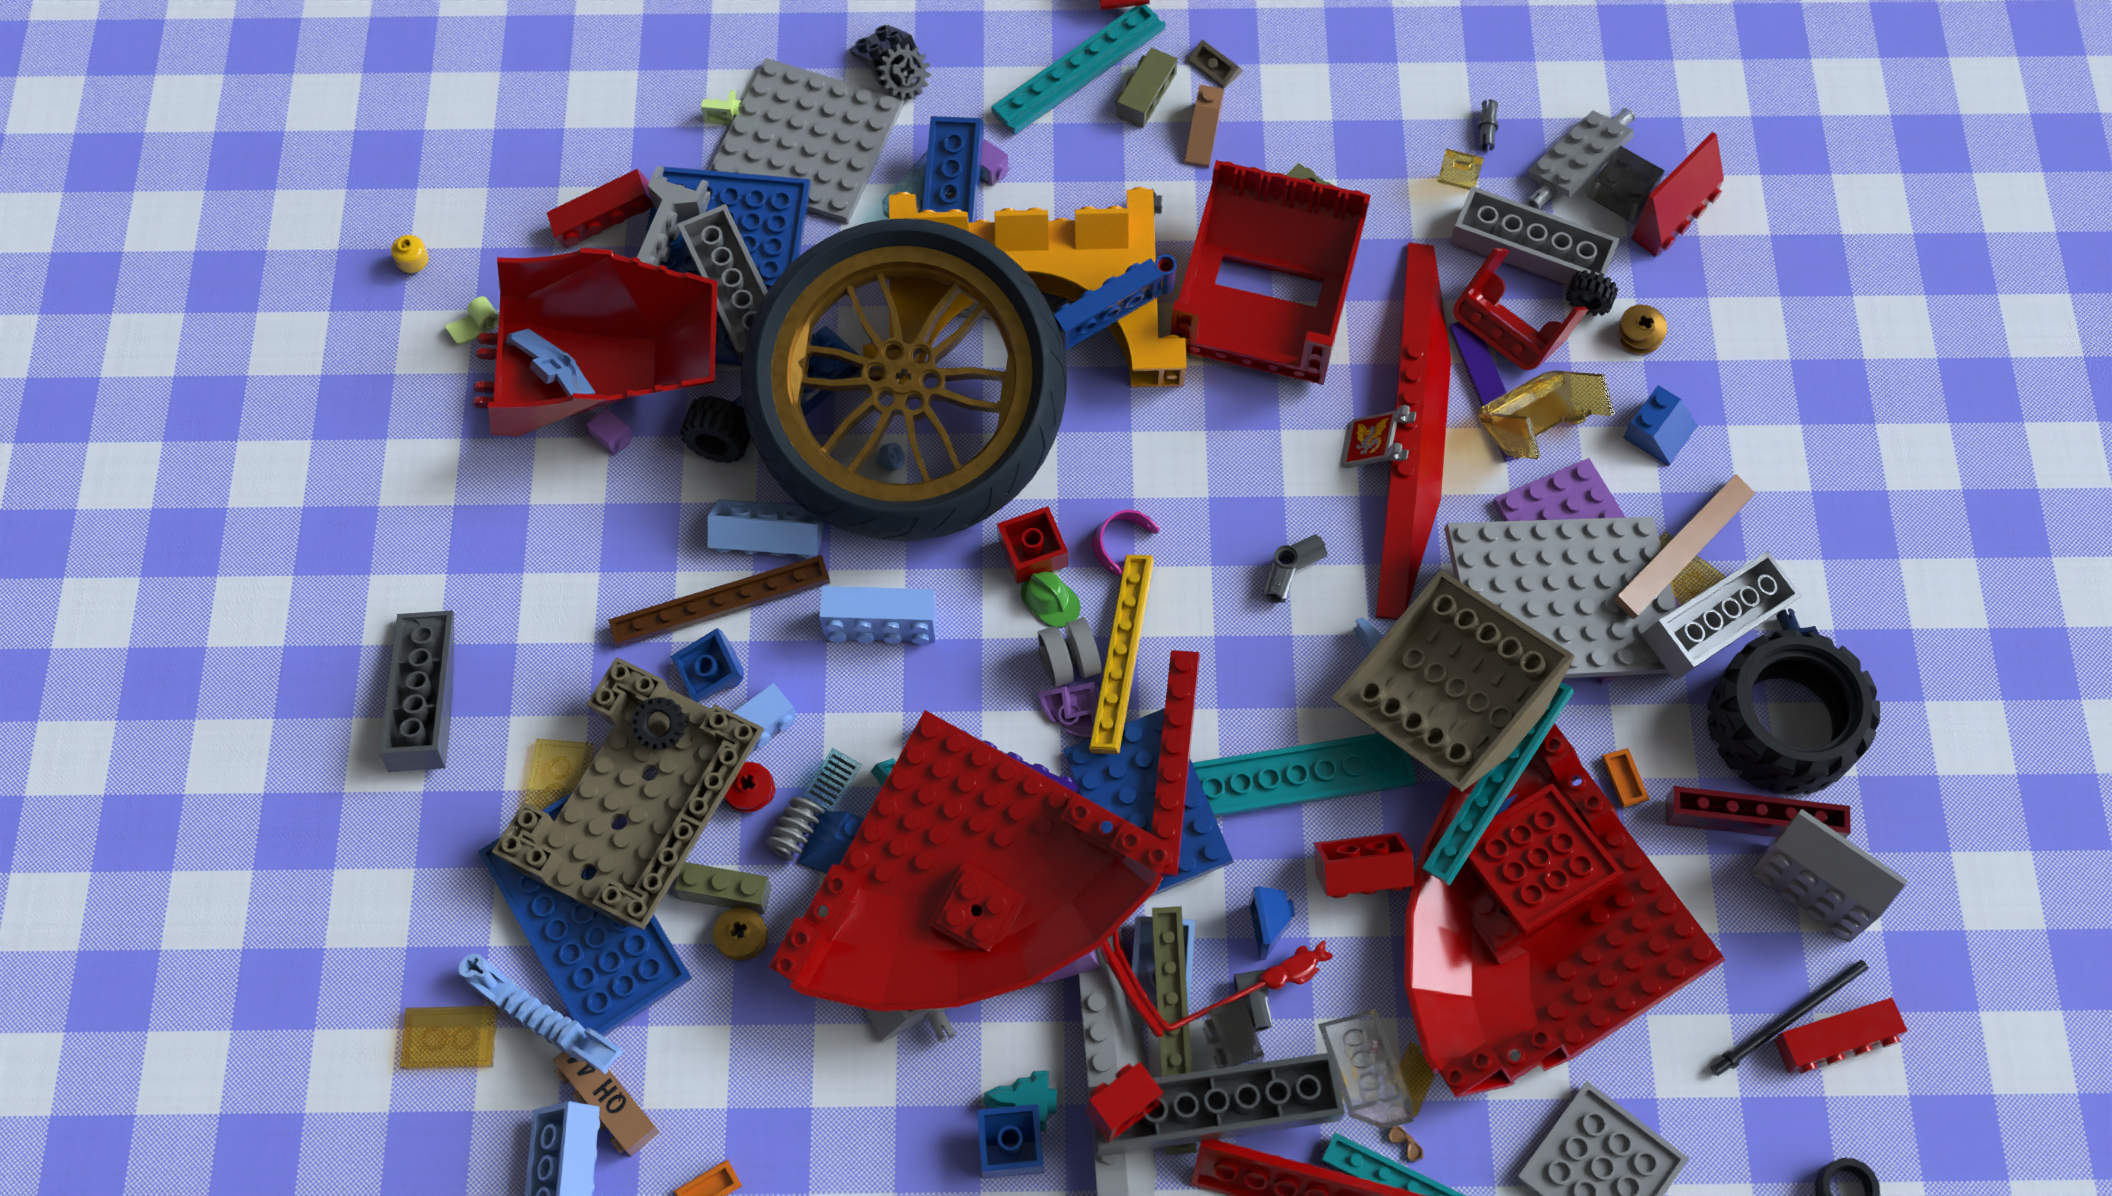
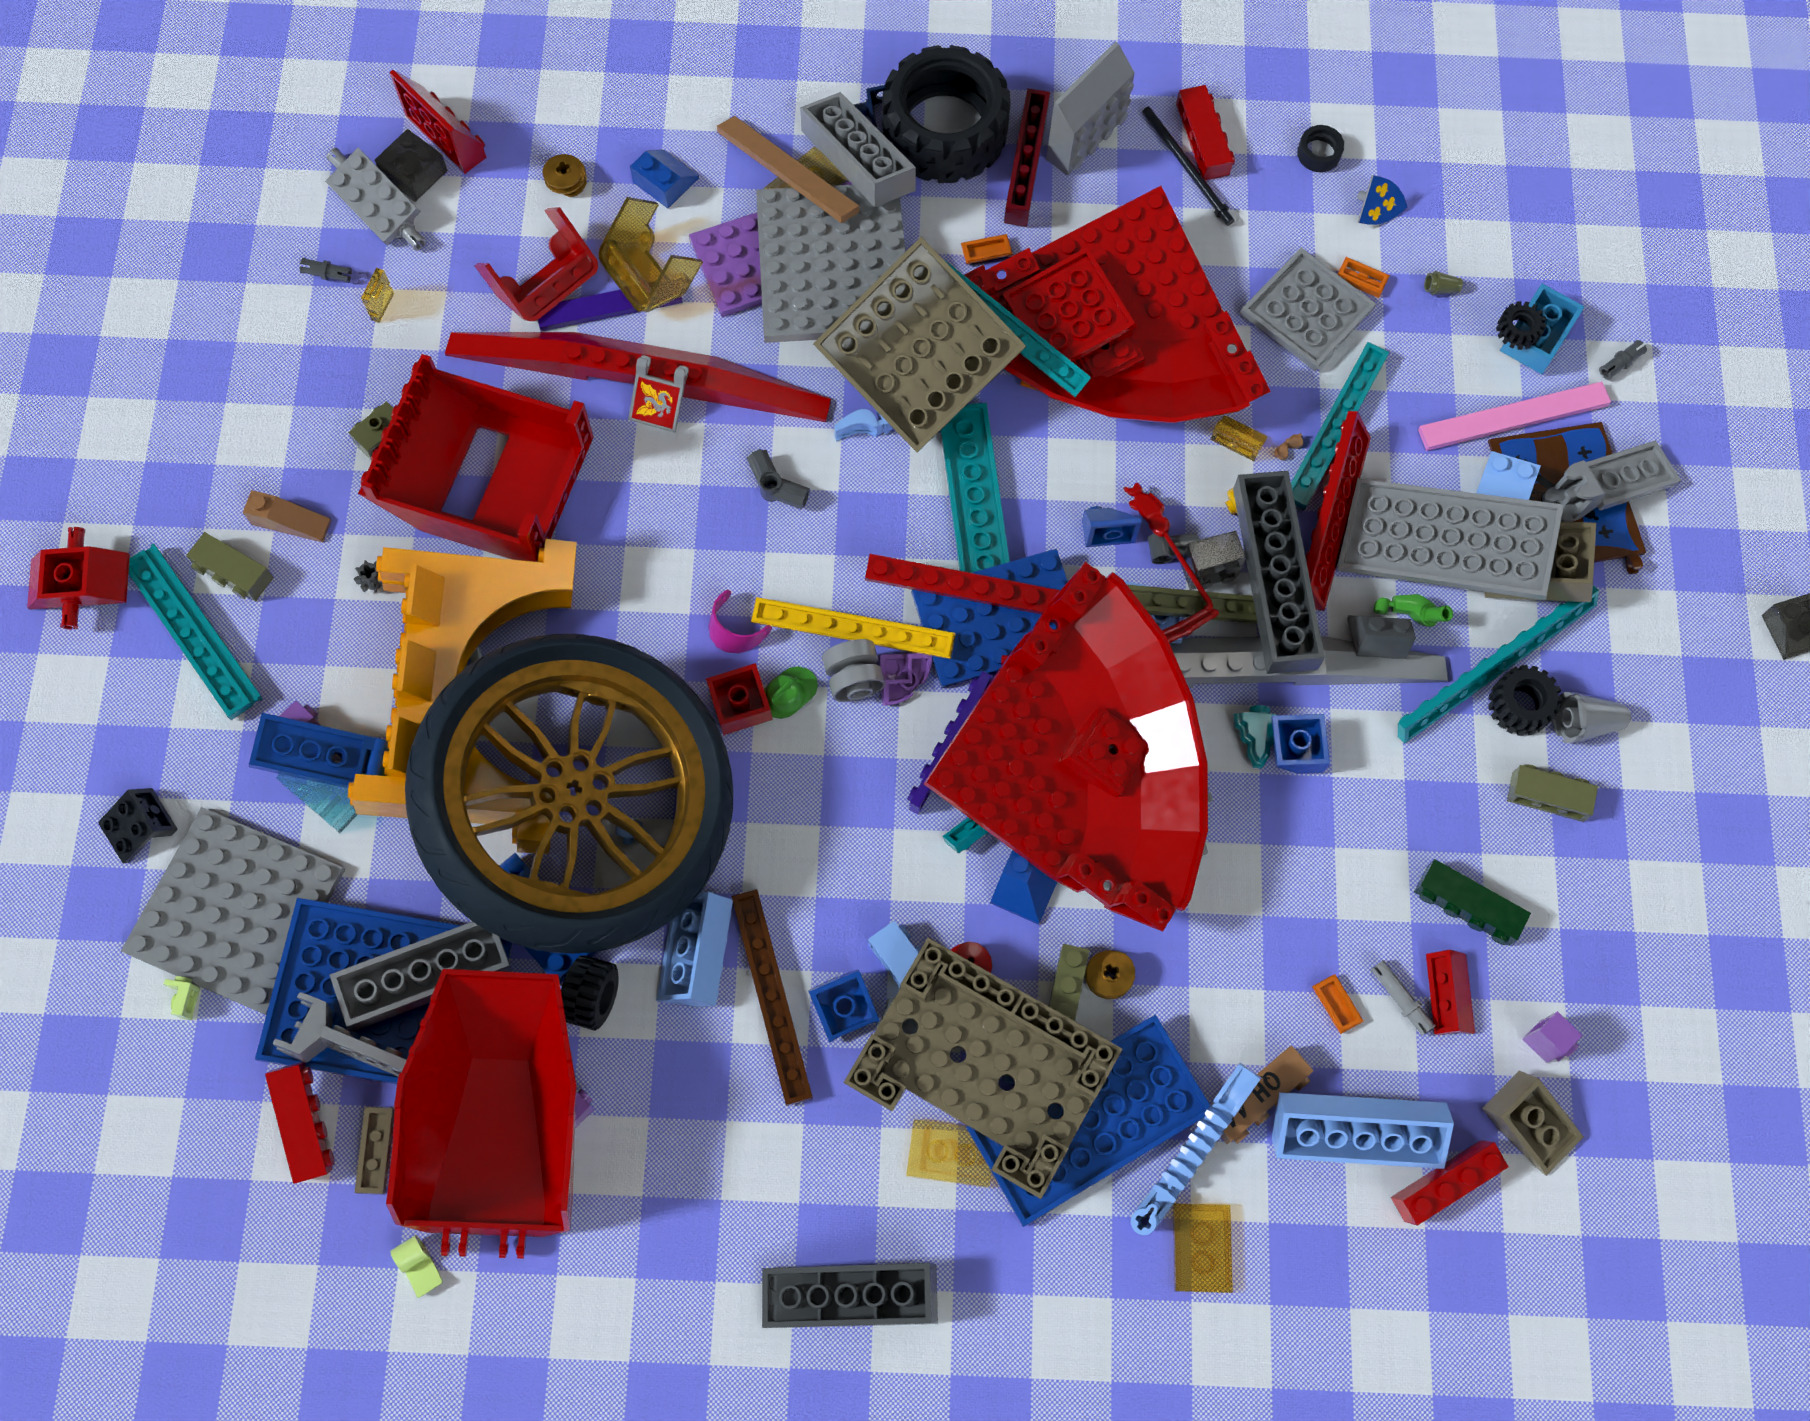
camera: 90 degrees left, 5 degrees up
yellow head [391,234,429,273] -> none
medium blue plate [506,328,595,396] -> none
black tyre [631,697,687,750] -> none
light grey piece [766,797,825,862] -> none
clear light blue panel [802,747,862,814] -> none
light blue brick [820,586,937,645] -> none
dark grey gear [876,44,931,99] -> none
blue hinge [1054,254,1177,351] -> none
red brick [1086,1062,1163,1143] -> none
dark tan slope [1187,39,1243,88] -> none
red brick [1314,832,1415,898] -> none
clear slope [1318,1009,1414,1129] -> none
light grey brick [1450,186,1619,286] -> none
black tyre [1566,270,1618,316] -> none

